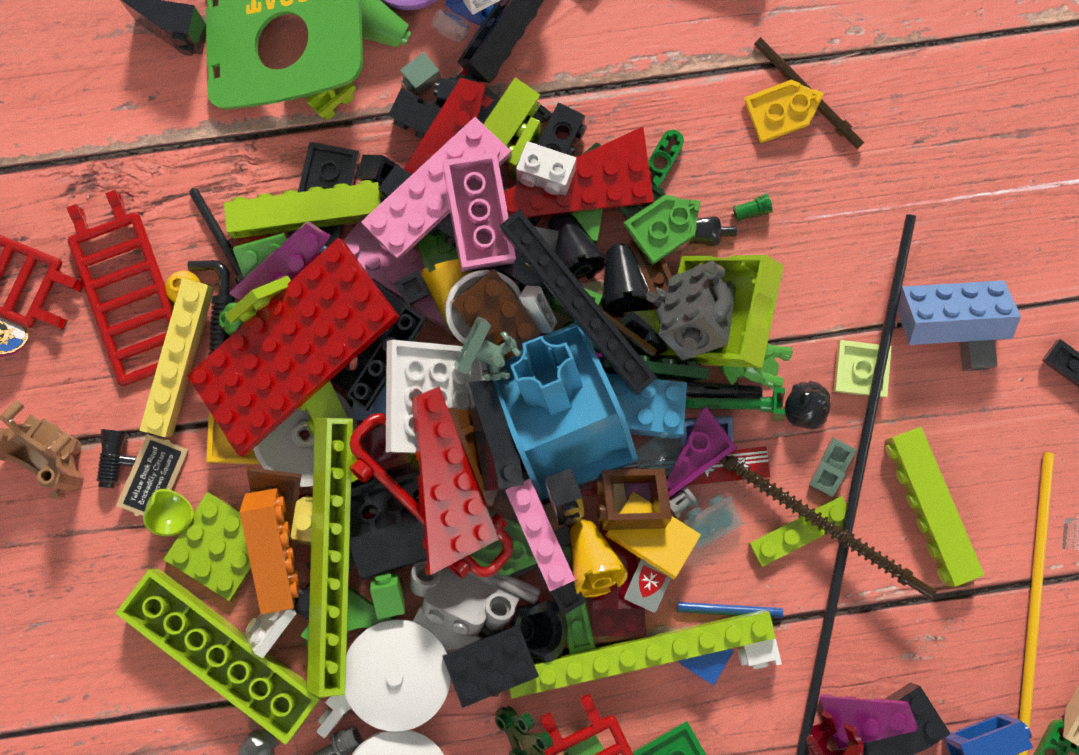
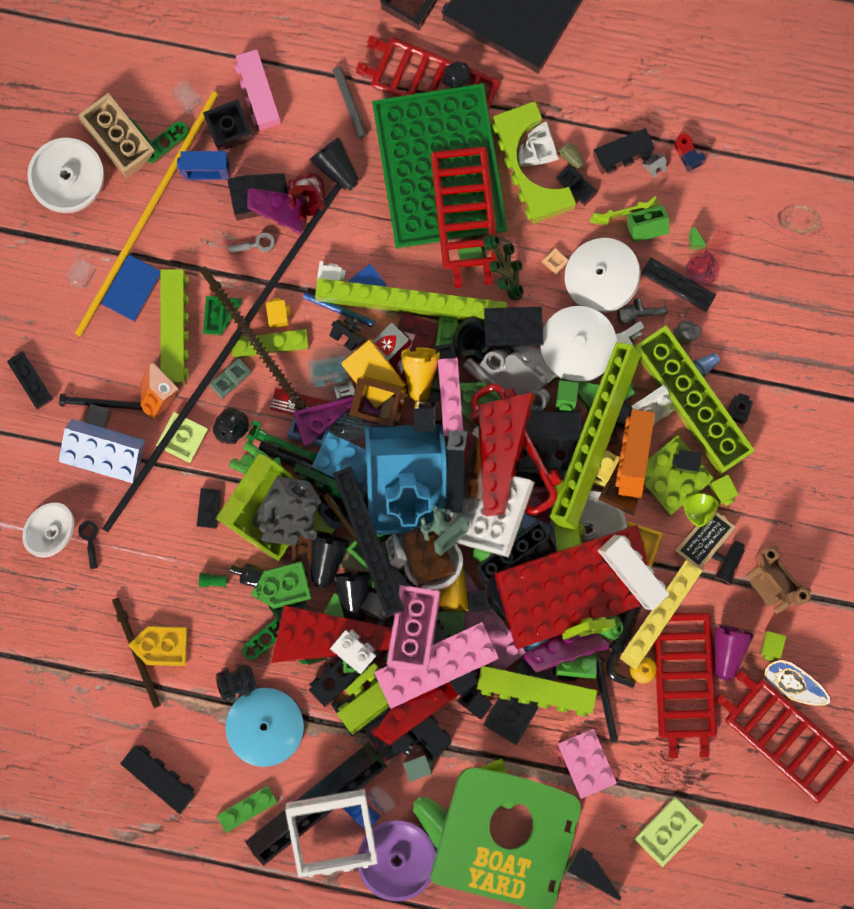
camera: 160 degrees left, 0 degrees up
none -> white dish [22,503,74,558]
none -> black bar [59,393,143,410]
none -> black piece [78,521,98,569]
none -> blue tile [101,255,161,322]
none -> orange slope [140,362,179,419]
none -> black plate [197,488,221,529]
none -> green wing [203,296,243,336]
none -> black piece [216,663,256,701]
none -> medium azure dish [226,688,304,767]
none -> light grey piece [228,233,275,254]
none -> yellow brick [266,298,291,328]
none -> black hips [329,317,366,351]
none -> bright pink plate [558,729,617,799]
none -> white brick [598,535,669,610]
none -> yellowish green tile [634,797,703,867]
none -> black brick [672,449,702,474]
none -> medium blue cone [693,353,720,377]
none -> lime brick [709,475,739,506]
none -> magenta cone [715,625,754,681]
none -> black brick [728,393,753,425]
none -> lime brick [759,631,786,662]

